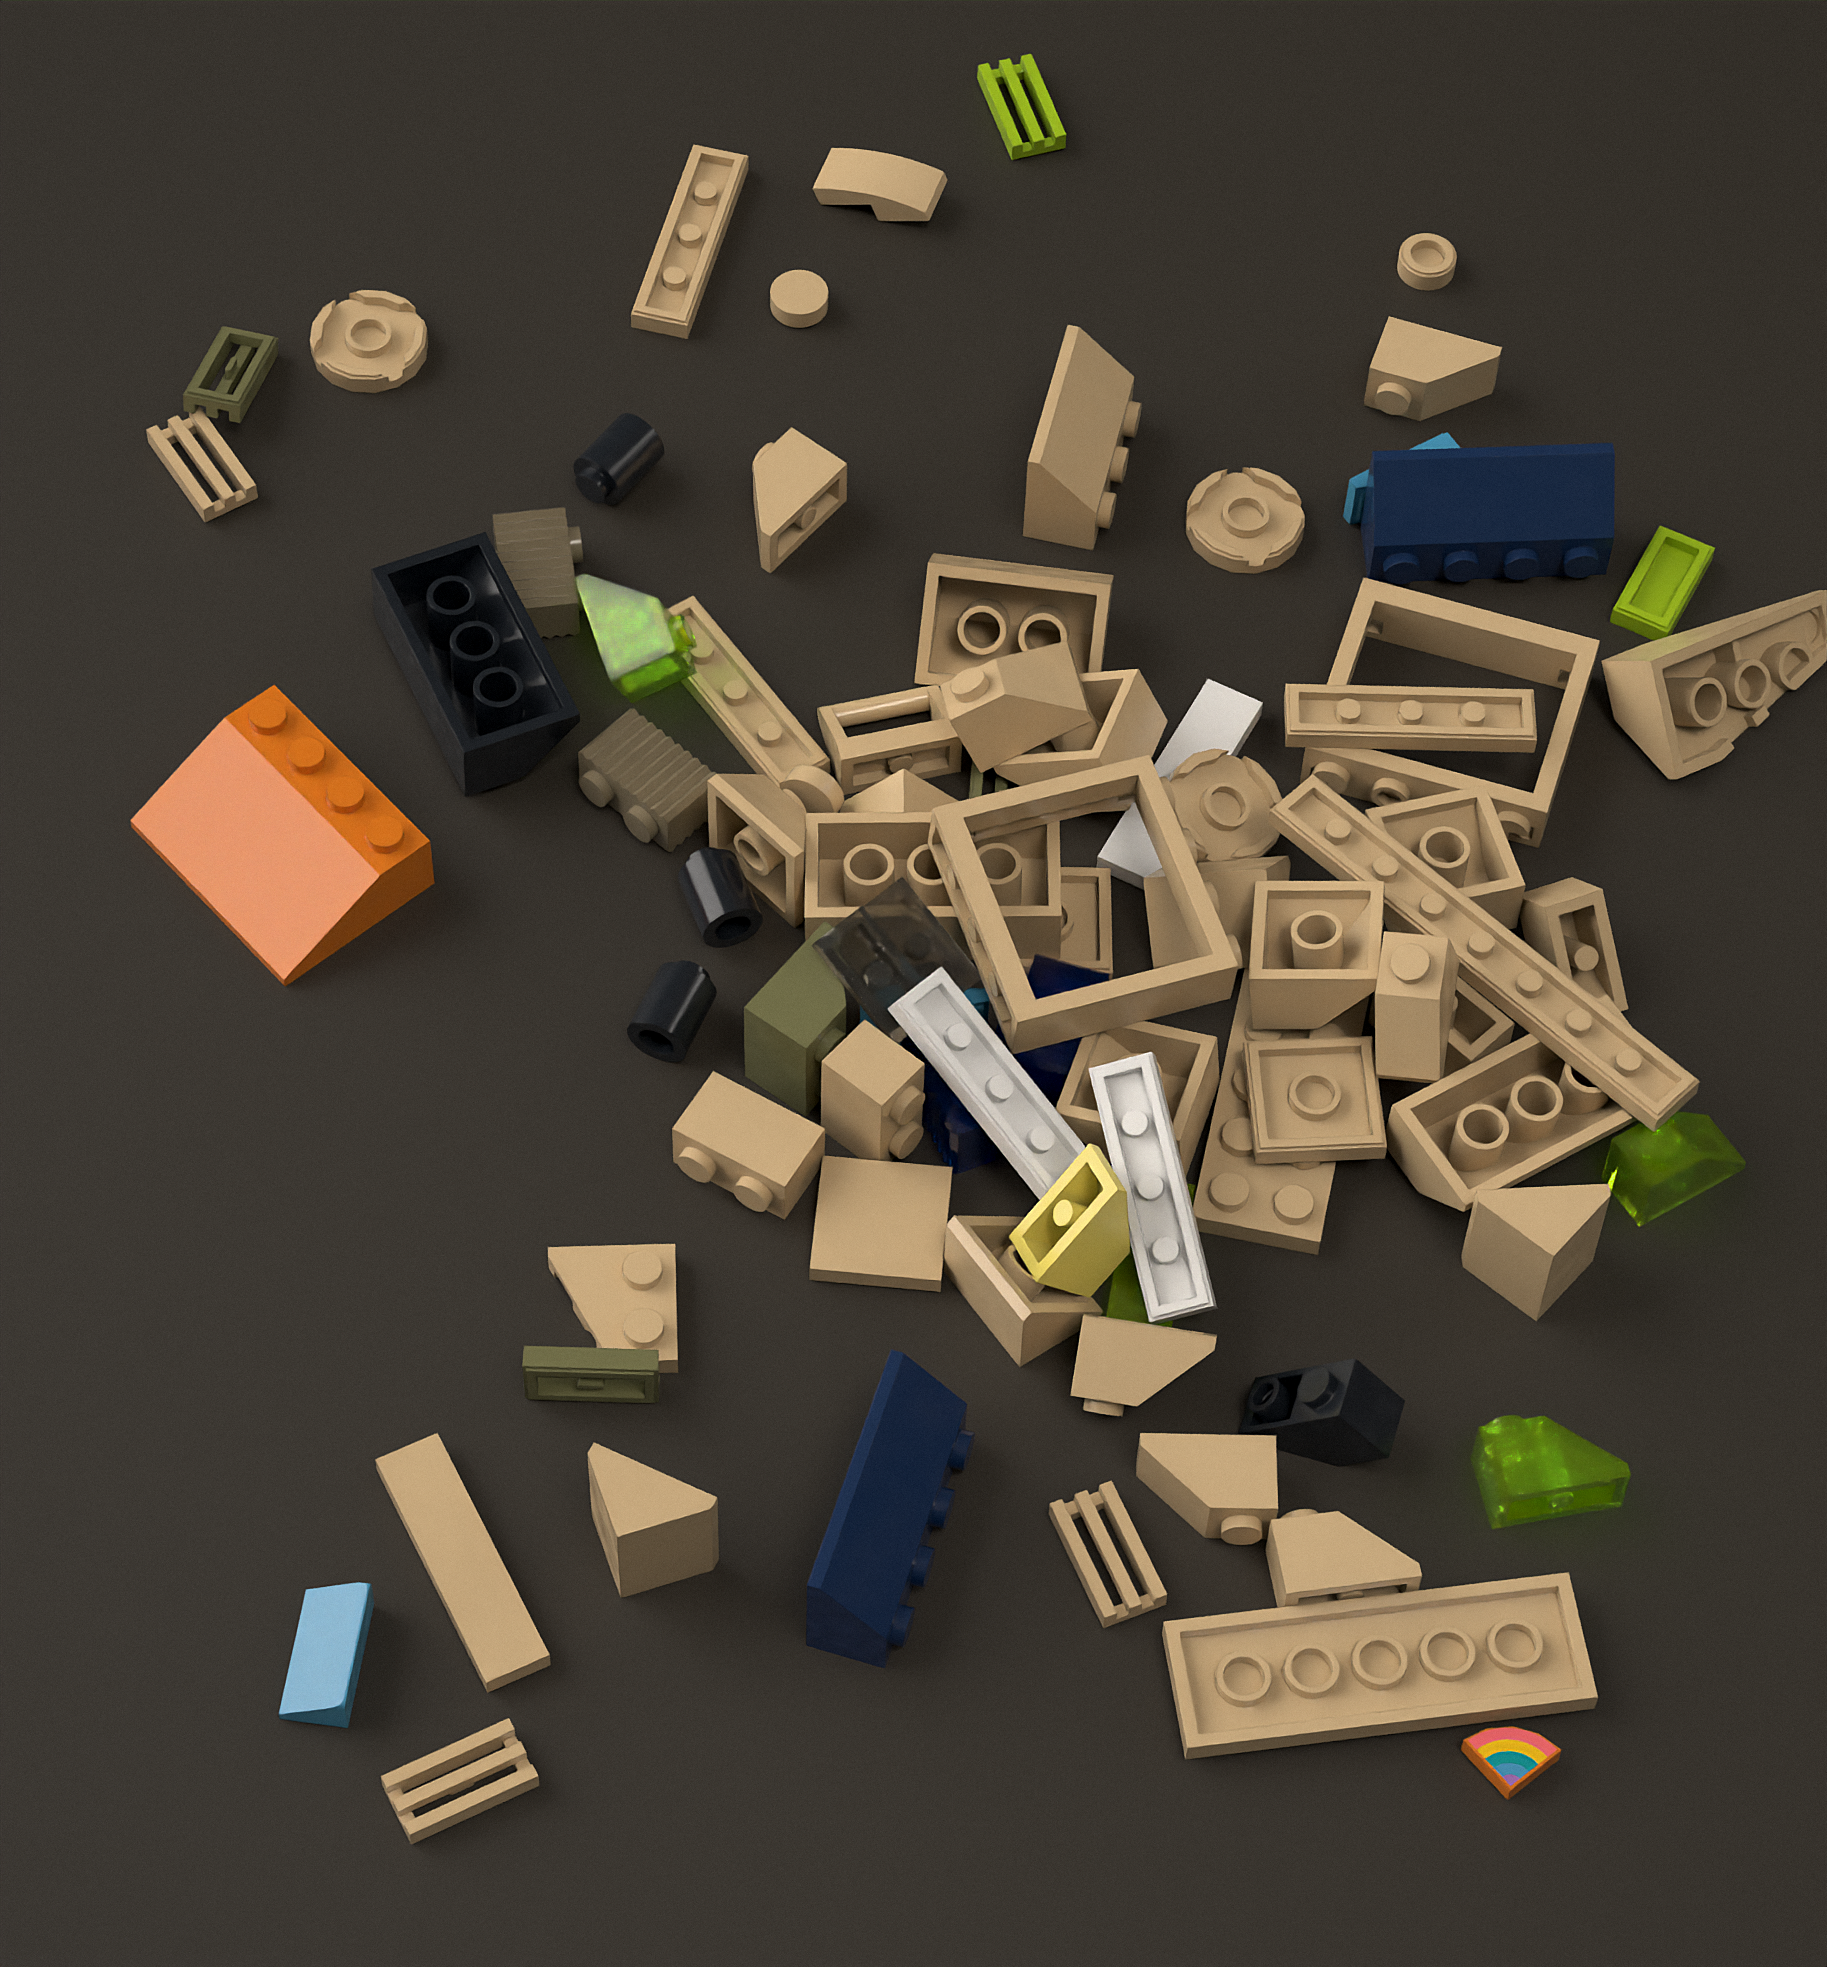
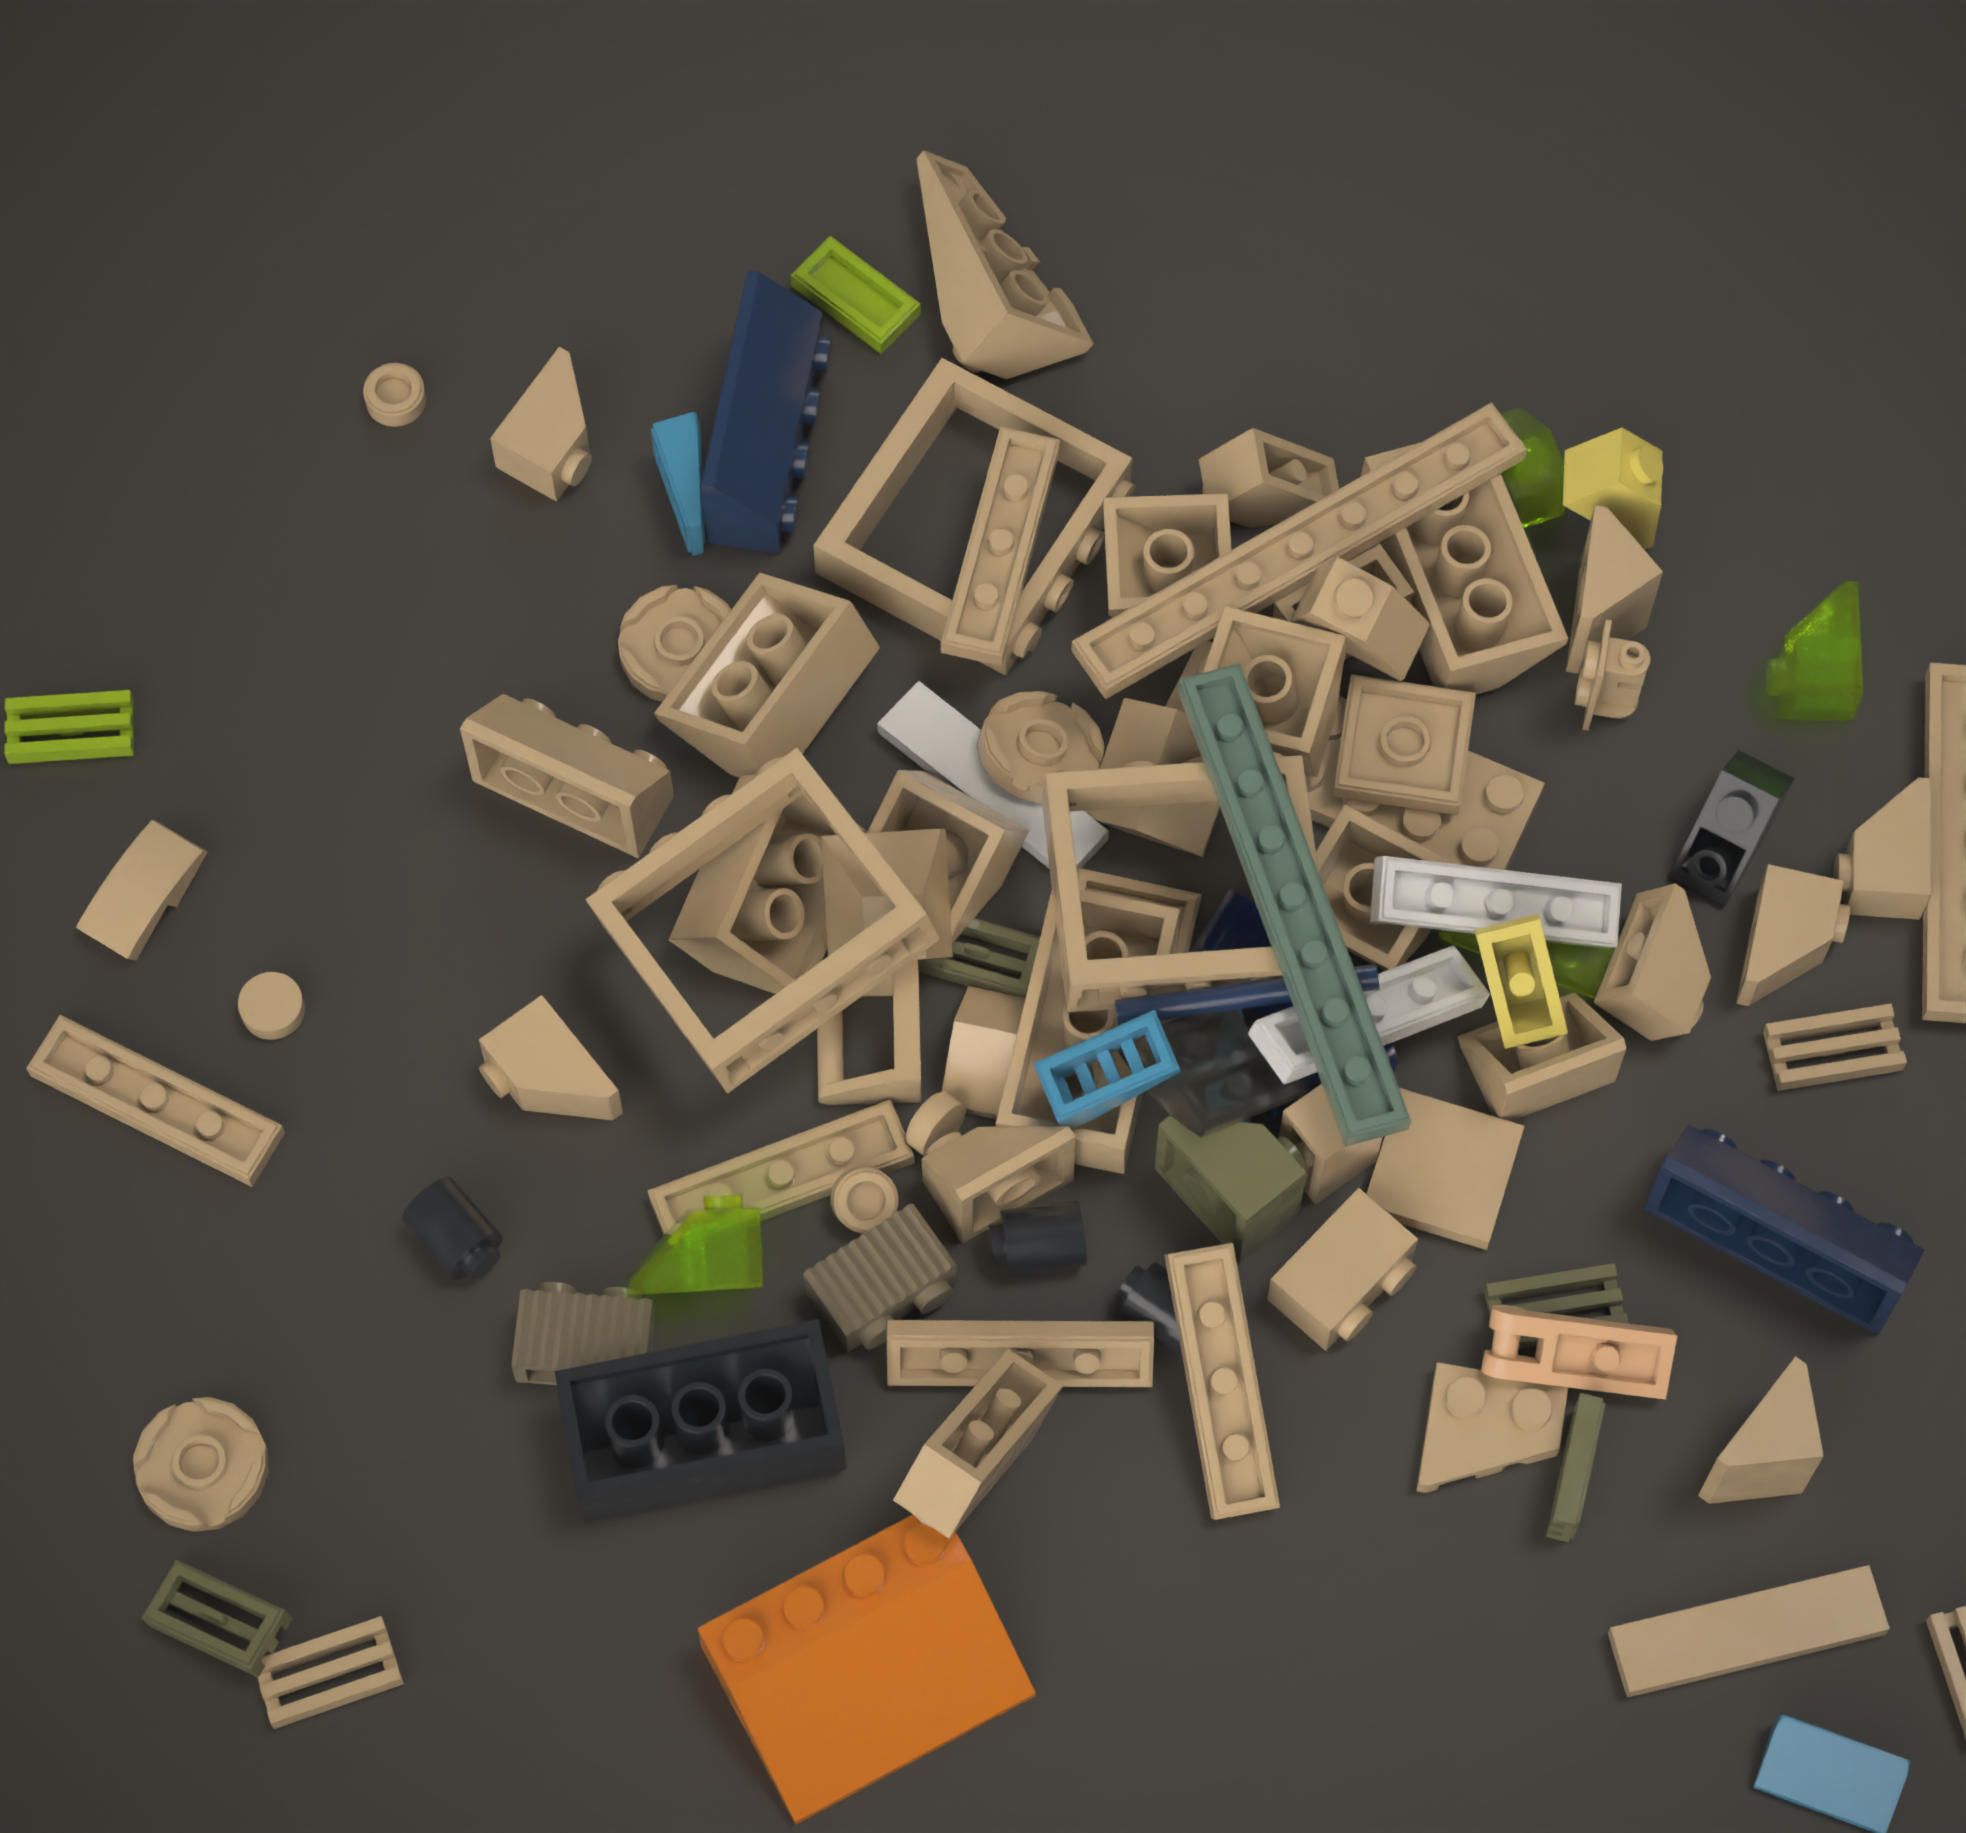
camera: 75 degrees left, 10 degrees up
none -> tan window [585,748,940,1094]
none -> tan slope [654,572,880,777]
none -> tan tile [830,1166,898,1233]
none -> tan tile [887,1320,1154,1387]
none -> tan brick [893,1349,1063,1539]
none -> dark azure slope [1033,1010,1181,1129]
none -> dark blue bar [1115,964,1380,1026]
none -> tan tile [1164,1243,1280,1520]
none -> sand green tile [1177,664,1411,1147]
none -> light nougat plate [1481,1305,1677,1400]
none -> olive tile [1484,1263,1629,1350]
none -> light yellow slope [1563,428,1663,550]
none -> tan hinge [1574,619,1651,730]

